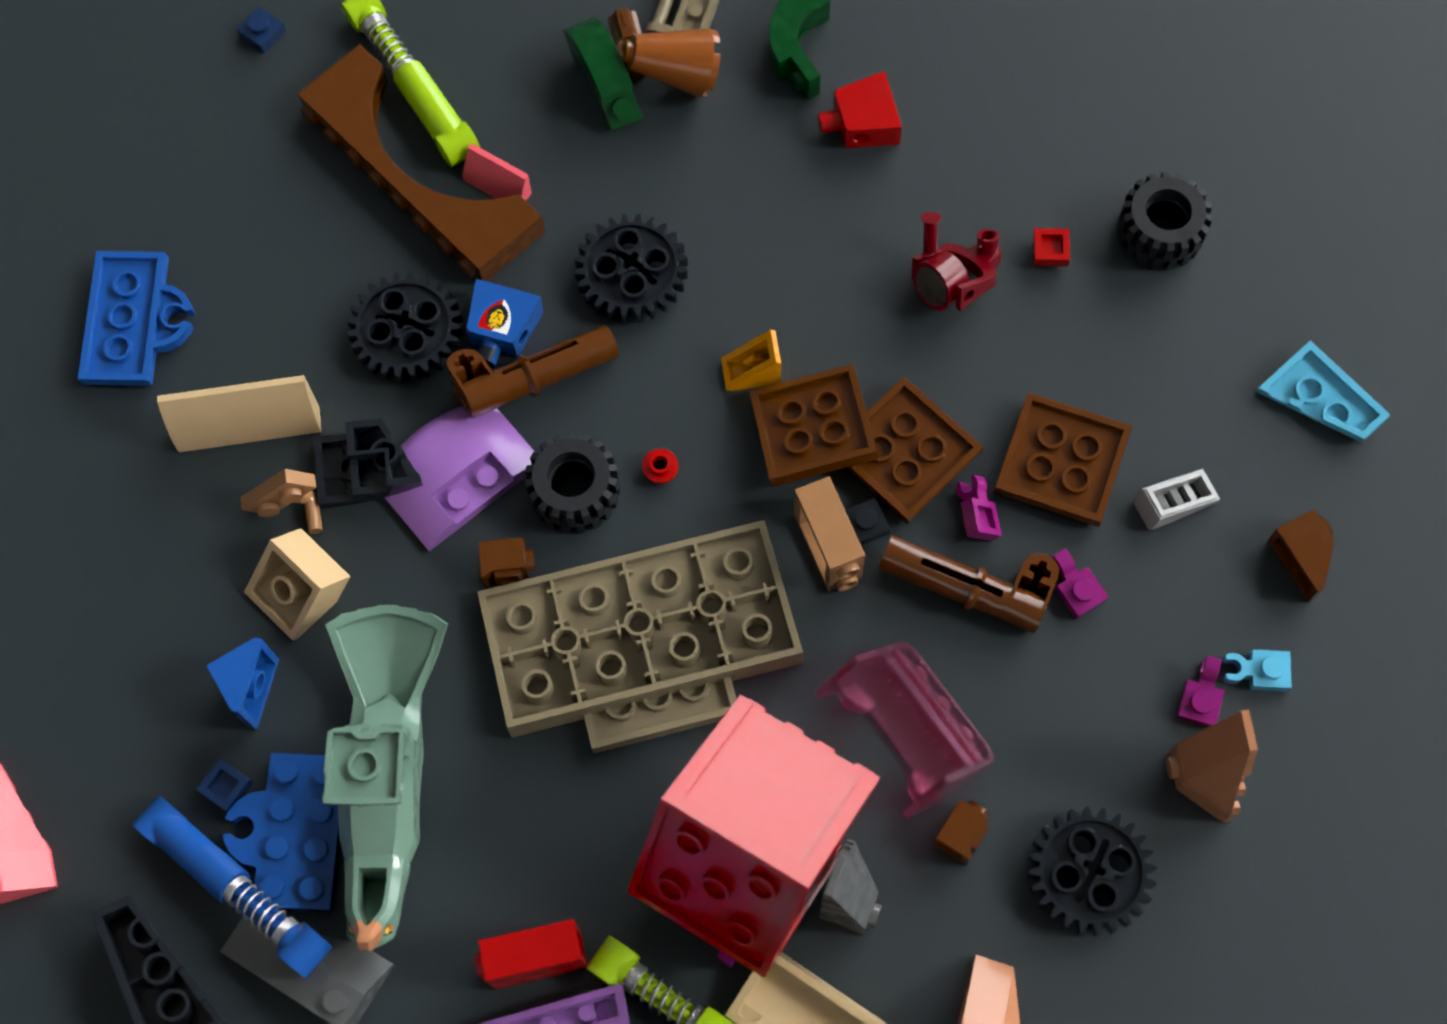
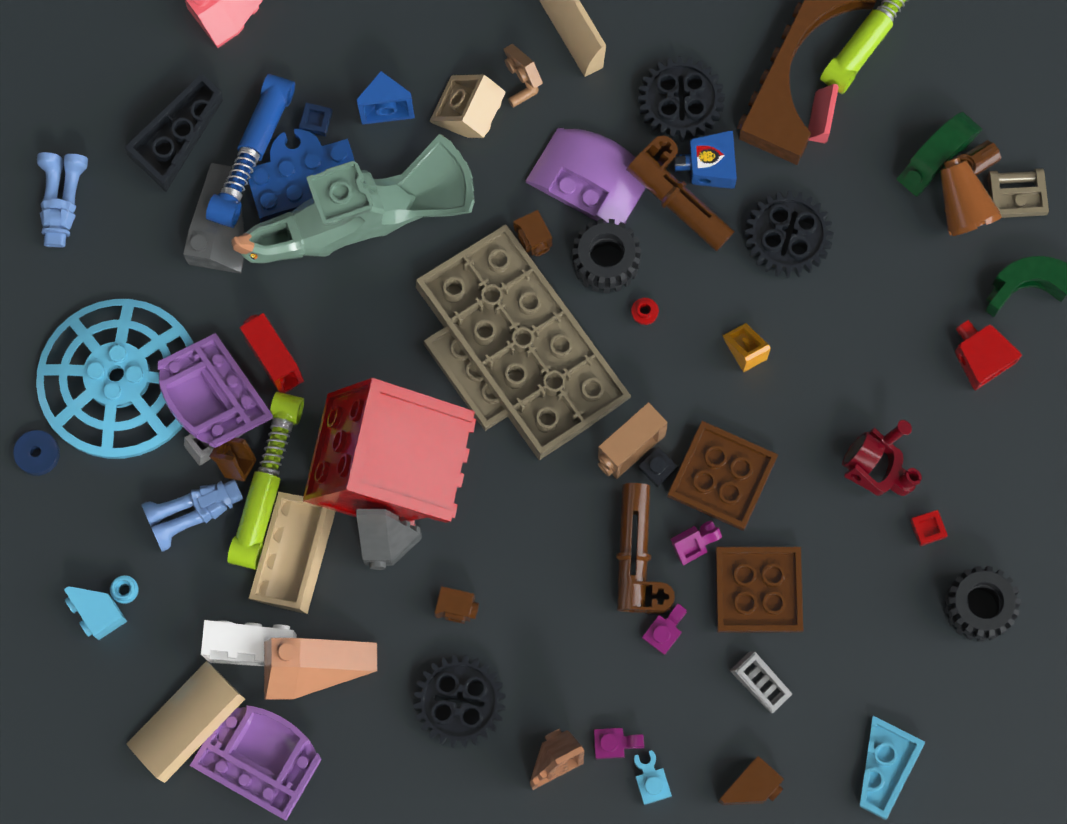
camera: 70 degrees right, 5 degrees up
black slope [314,418,422,509] -> none
reddish brown plate [749,363,879,487] -> none
clear pink windscreen [814,641,994,819] -> none

